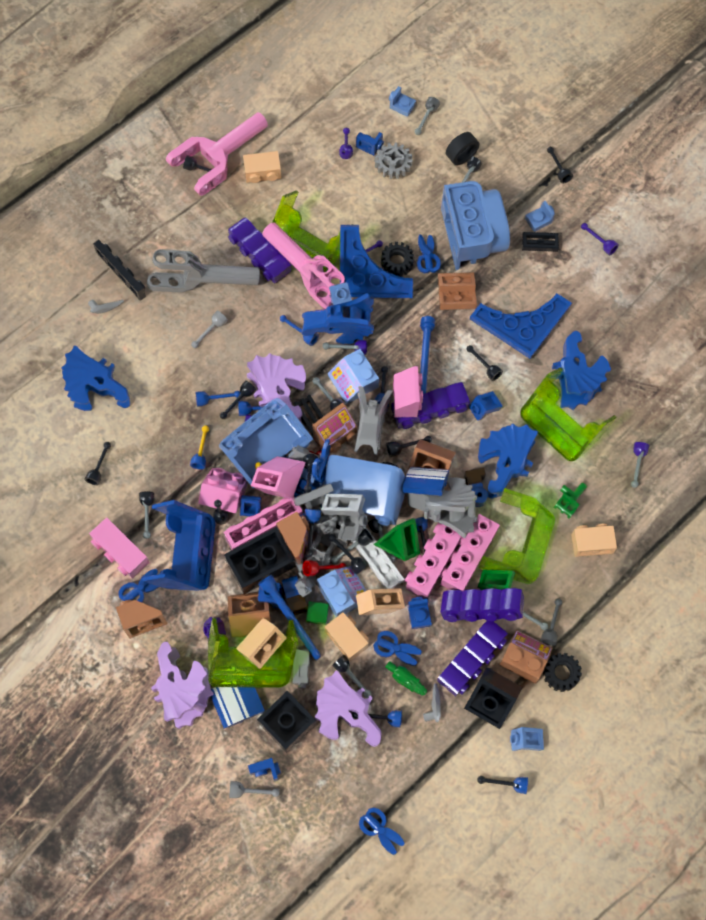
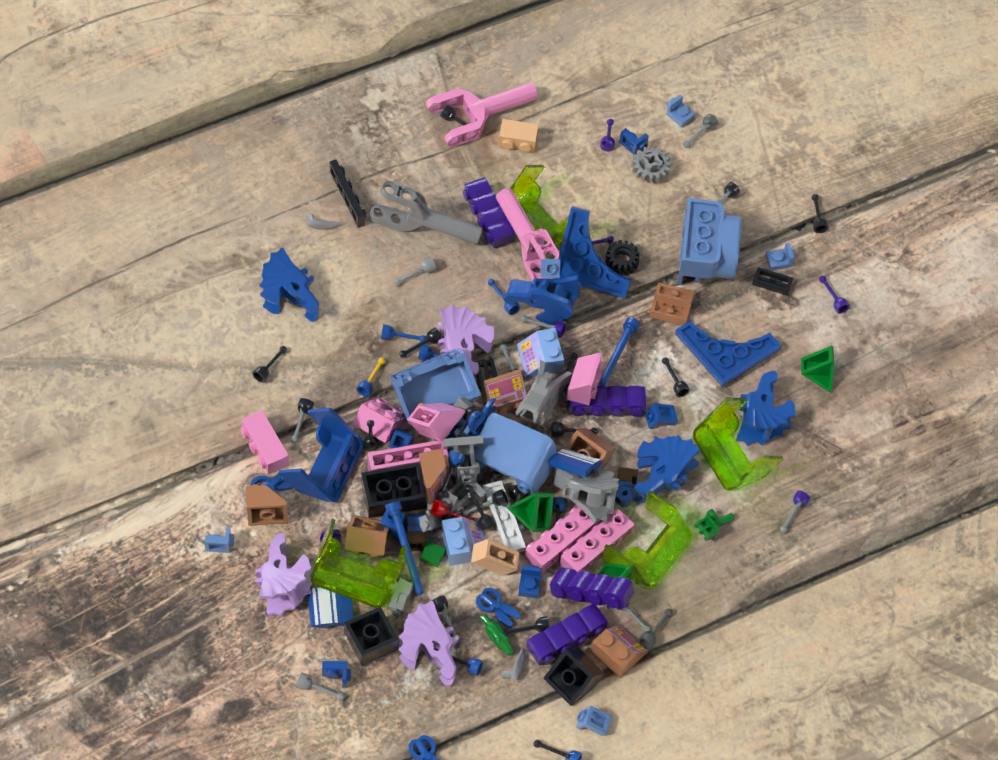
camera: 15 degrees right, 10 degrees down
light nougat brick [236,618,287,669] -> none
light grey tile [321,494,368,541] -> none
light nougat brick [324,612,369,662] -> none
blue piece [417,234,441,274] -> none
black tyre [445,132,480,166] -> none
black tyre [543,653,582,692] -> none
light nougat brick [571,524,617,557] -> none
none -> medium blue bracket [204,527,235,553]
none -> black hinge [503,616,549,635]
none -> green slope [801,345,834,393]

